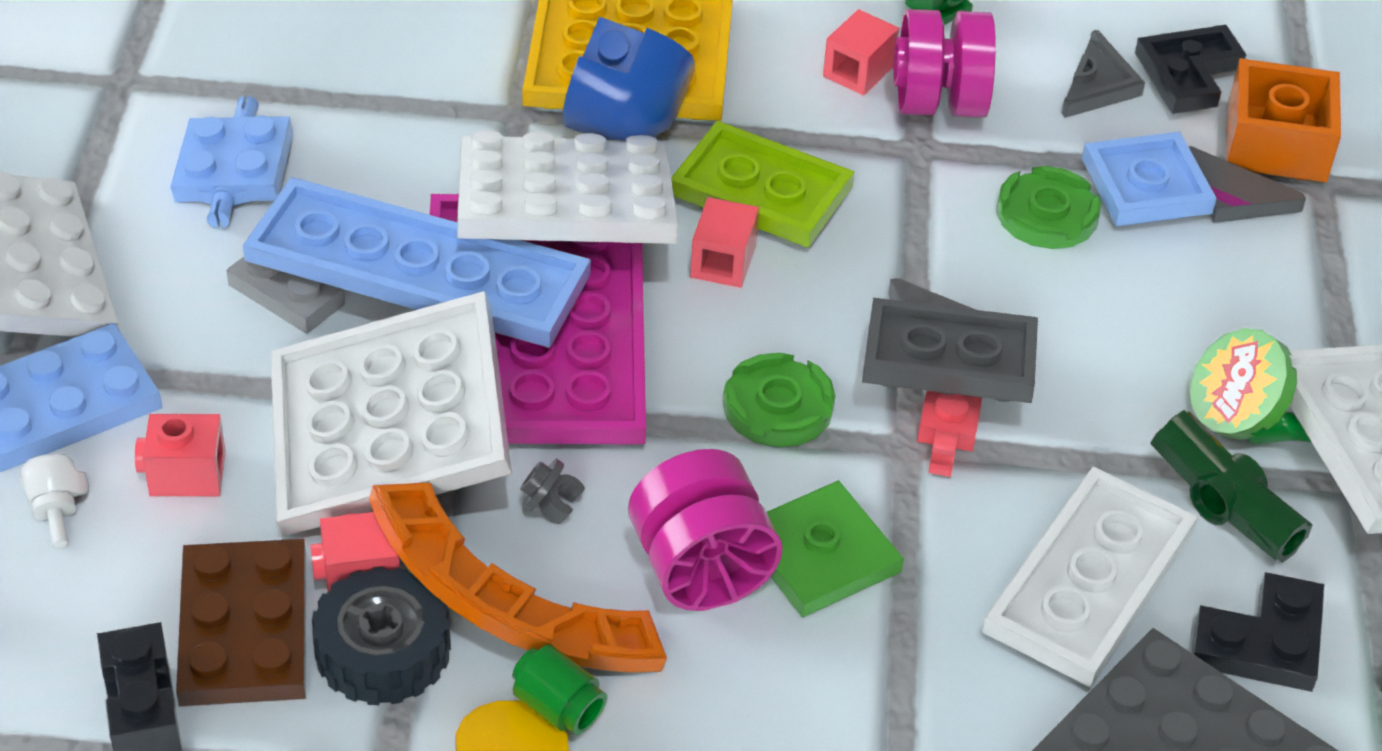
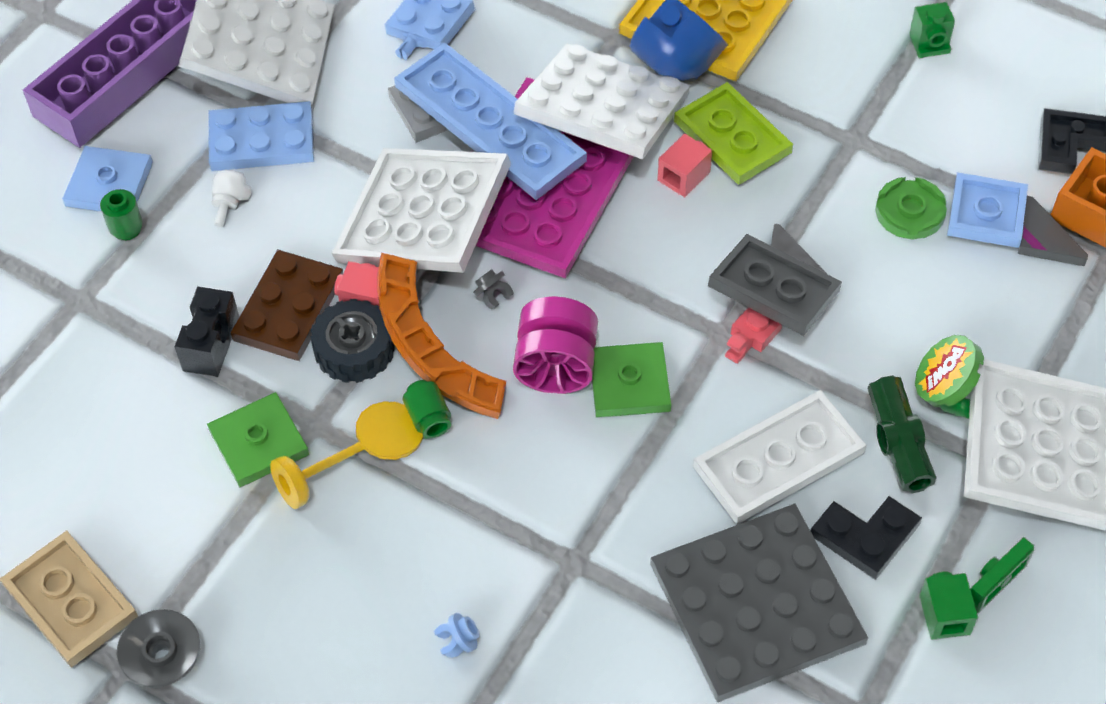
camera: 30 degrees right, 10 degrees up
coral brick [135,414,226,496] -> none
bright green tile [723,352,836,447] -> none
coral brick [823,9,900,96] -> none
dark pink wheel [893,9,996,117] -> none
dark grey tile [1061,30,1145,118] -> none

